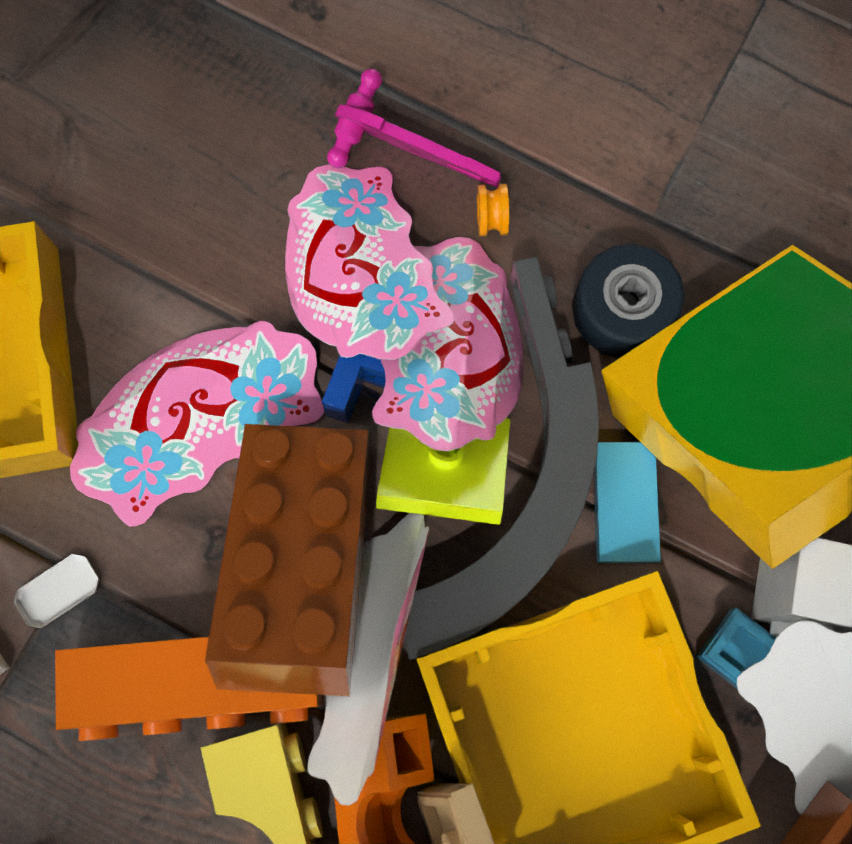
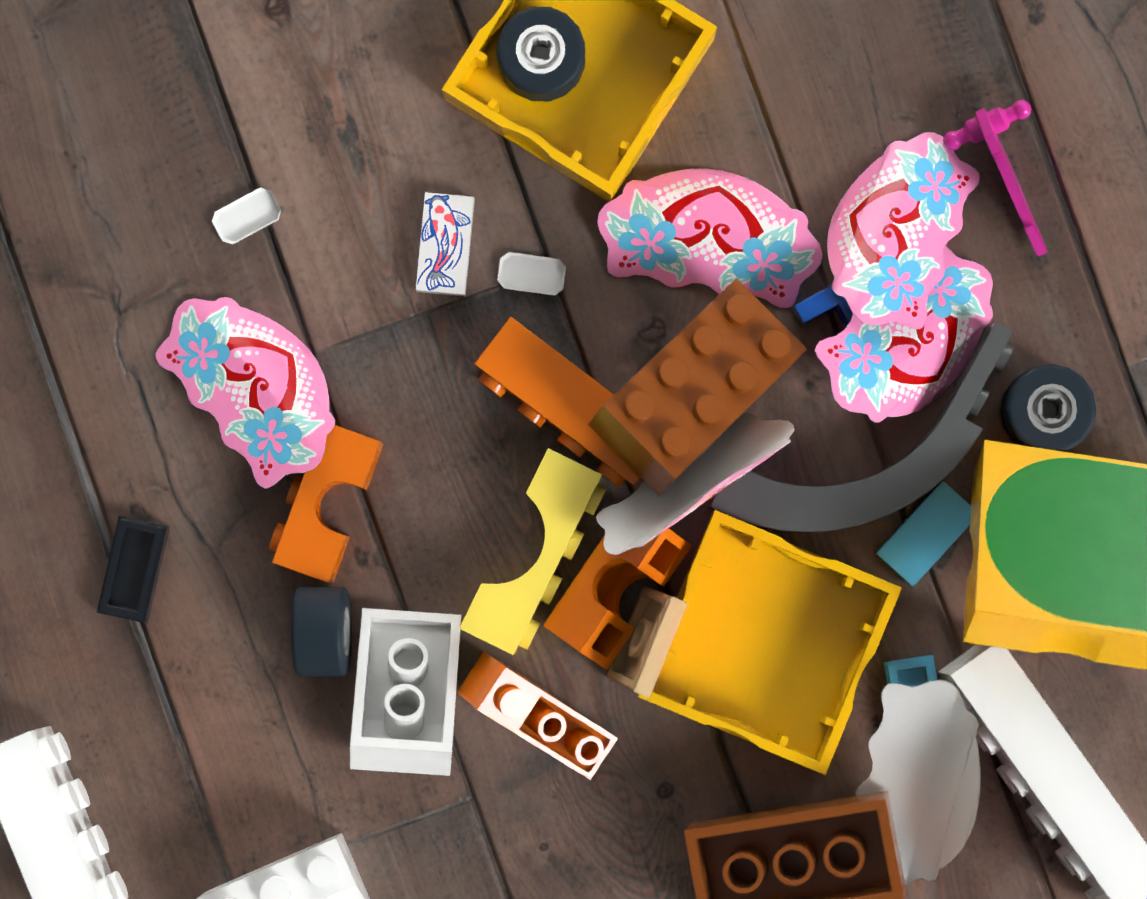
camera: 50 degrees right, 10 degrees up
neon yellow plate [376,418,510,525] -> none
light orange bush [477,184,509,236] -> none

